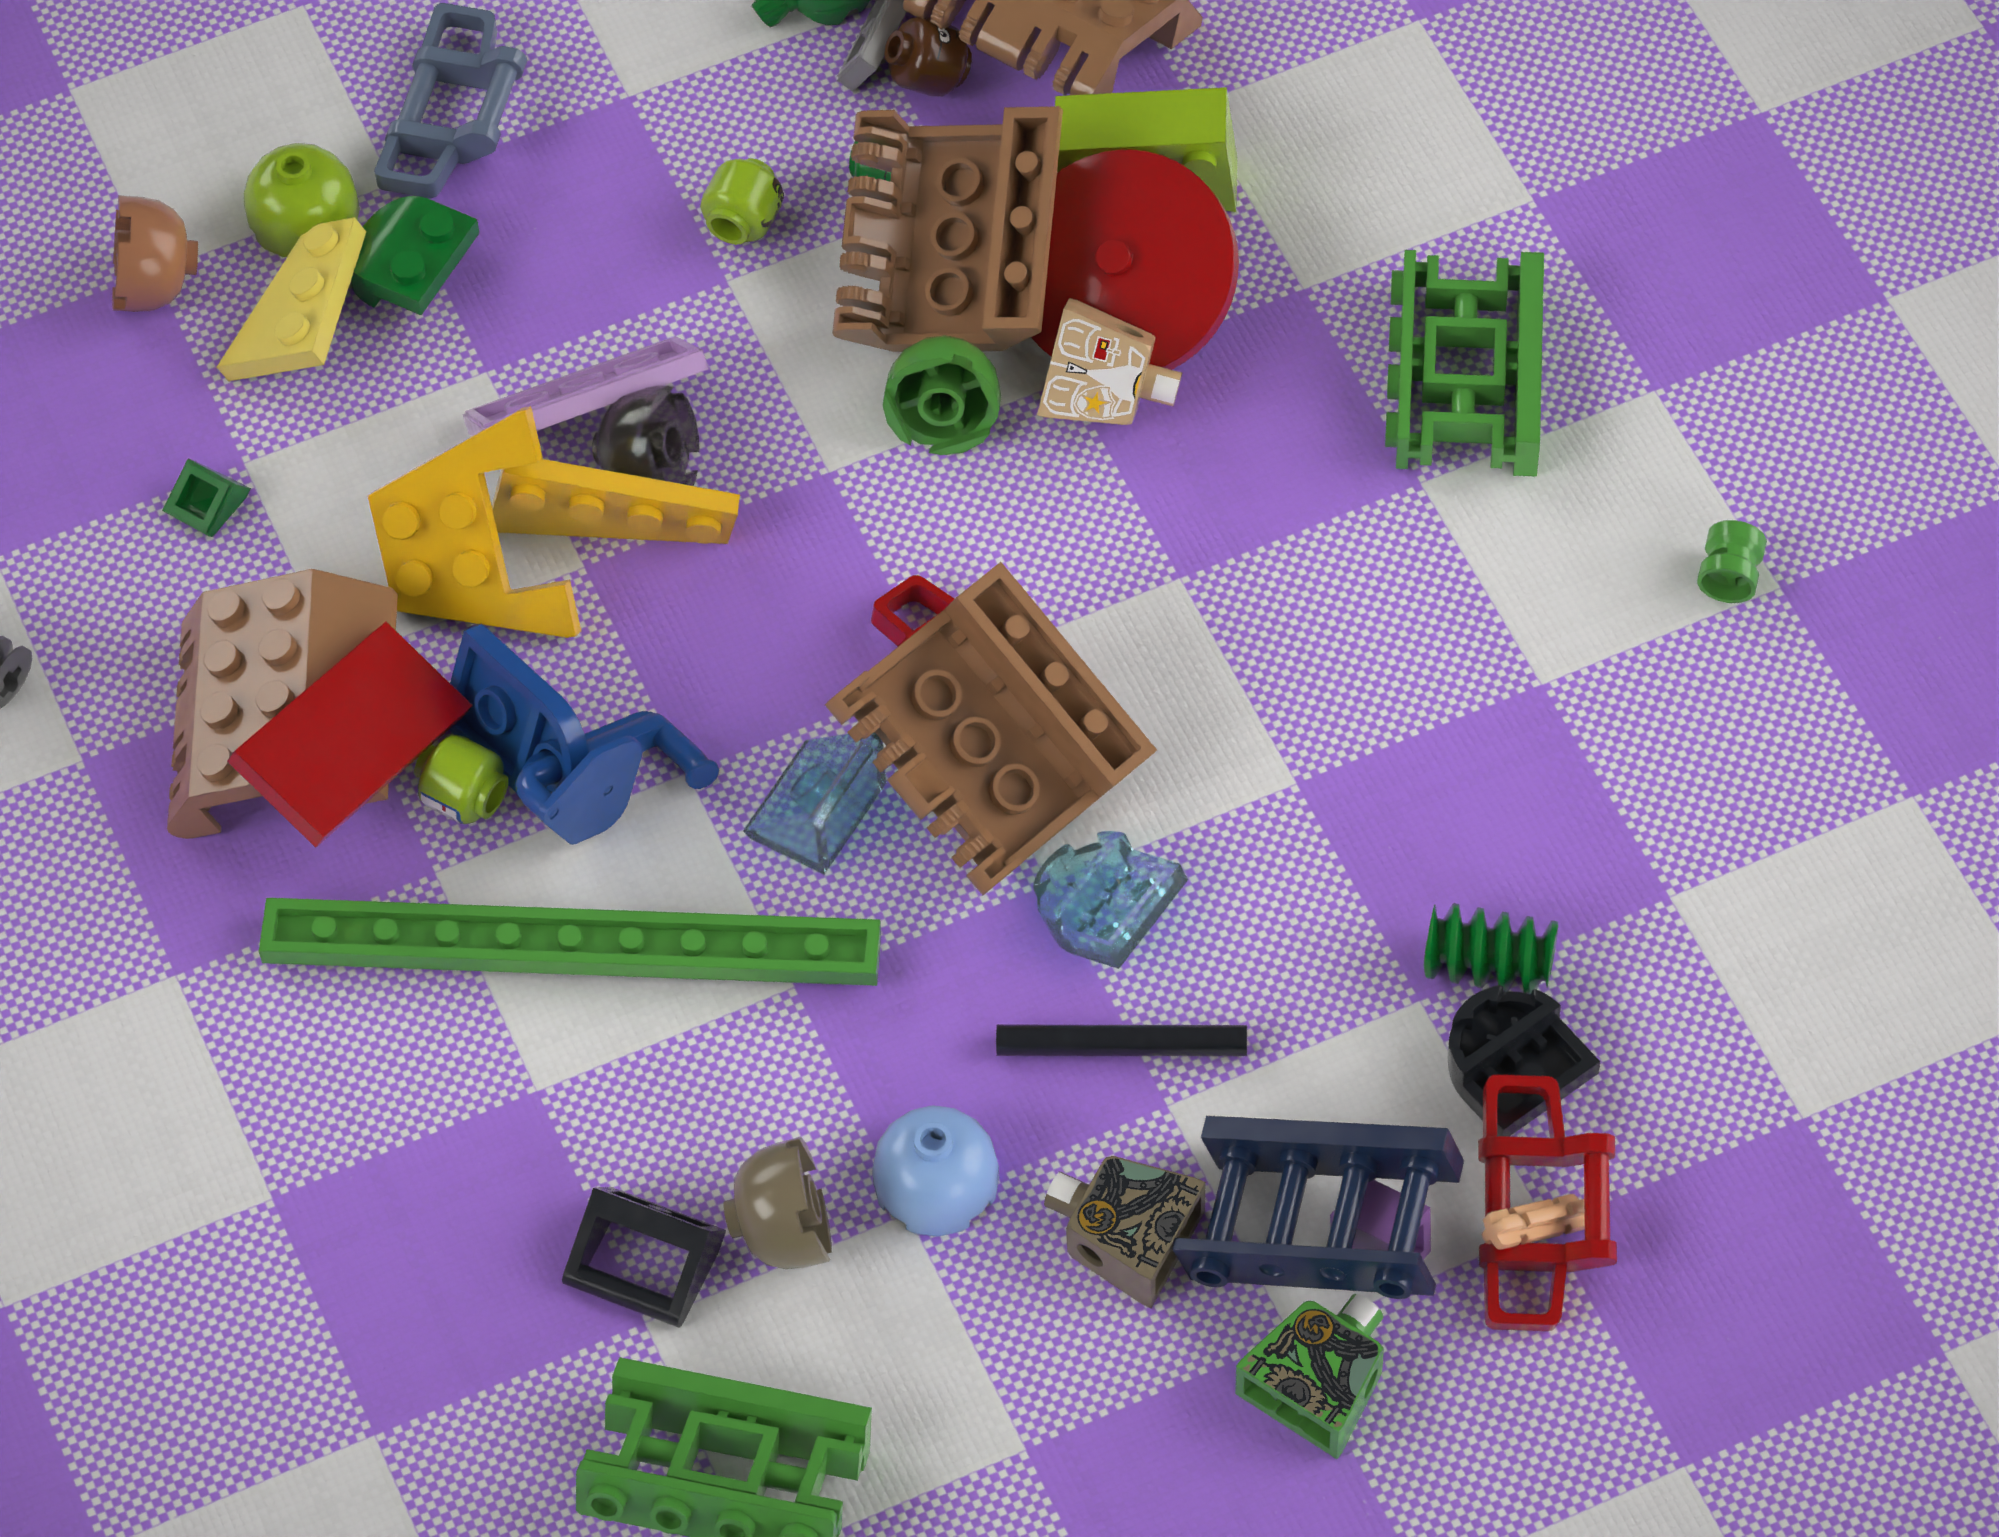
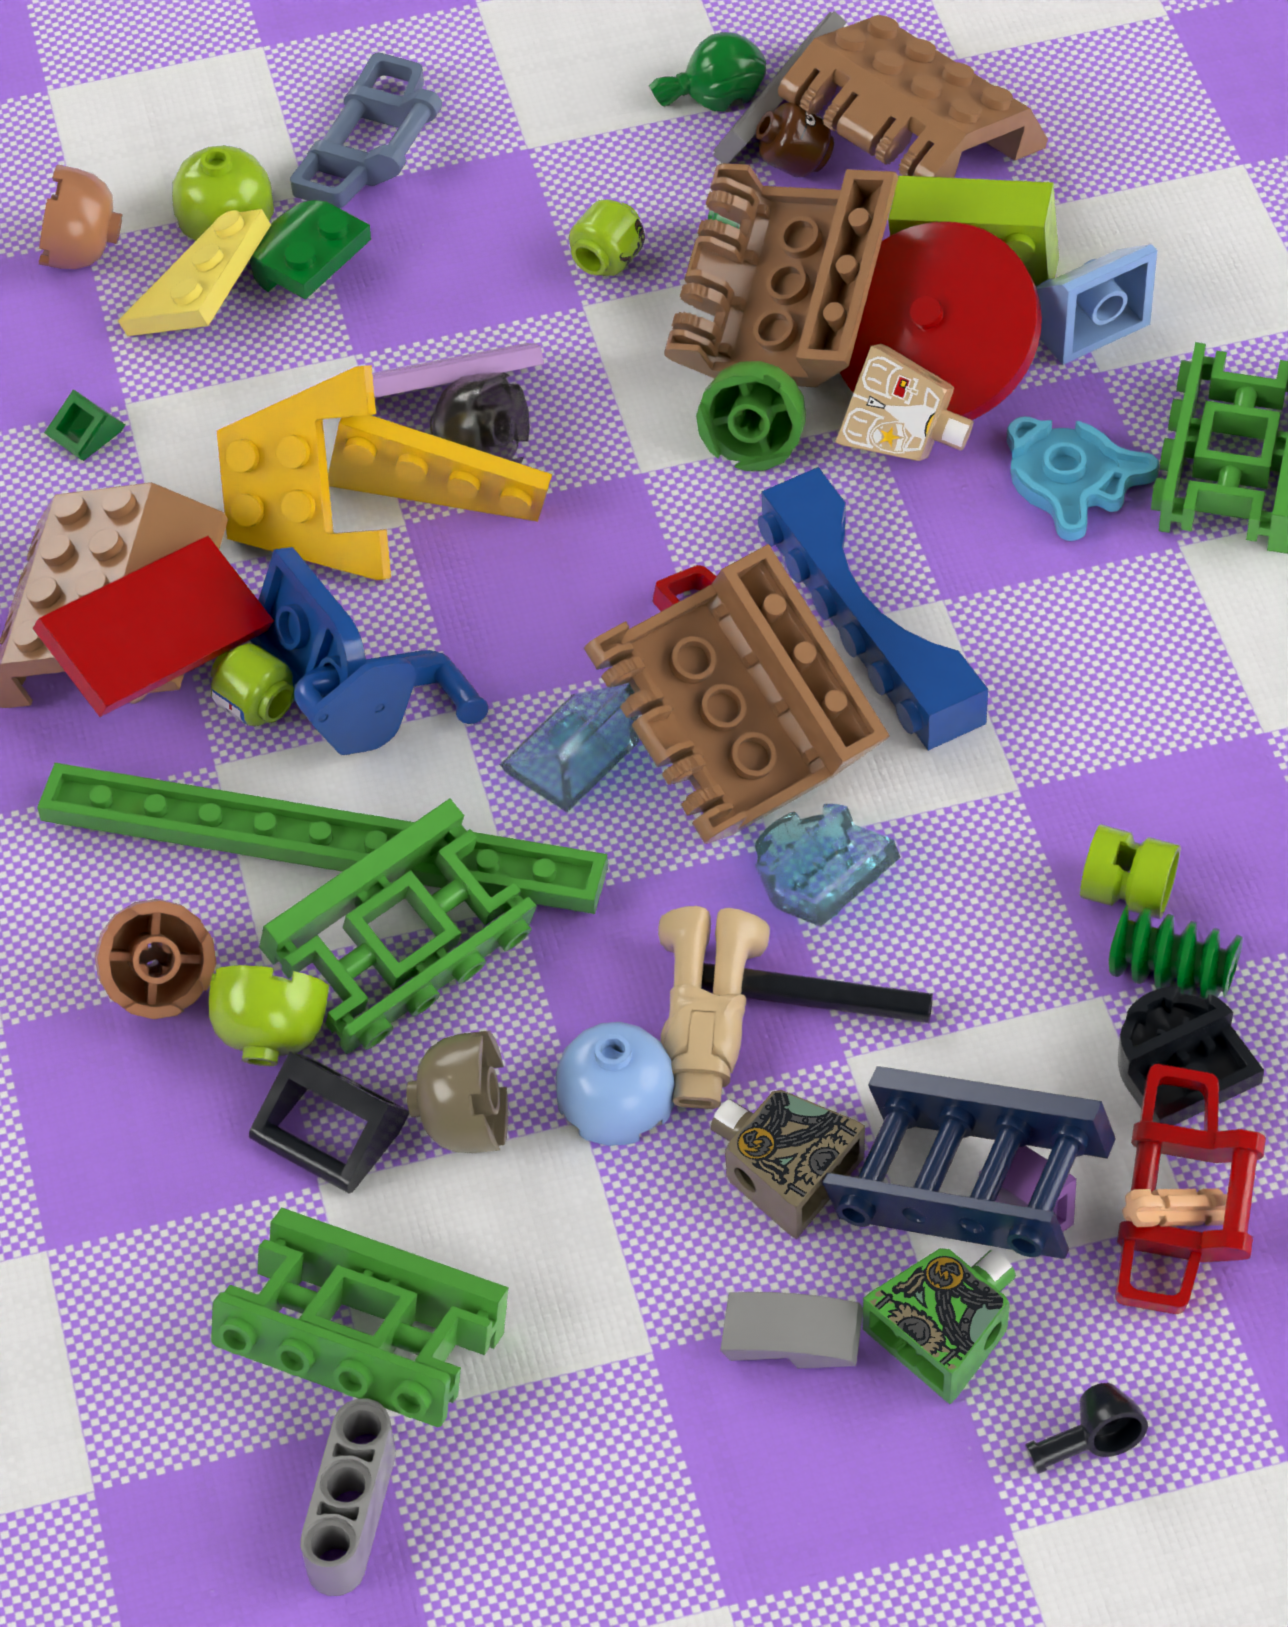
camera: 10 degrees right, 5 degrees down
none -> nougat cylinder [95,899,216,1019]
none -> lime cylinder [209,965,329,1066]
none -> bright green fence [259,798,537,1054]
none -> tan piece [658,906,770,1109]
none -> light grey slope [720,1292,863,1368]
none -> blue arch [758,467,988,751]
none -> medium azure tile [1006,416,1159,541]
none -> black bar [1025,1383,1148,1474]
none -> light blue slope [1036,244,1158,365]
none -> lime wheel [1080,824,1181,919]

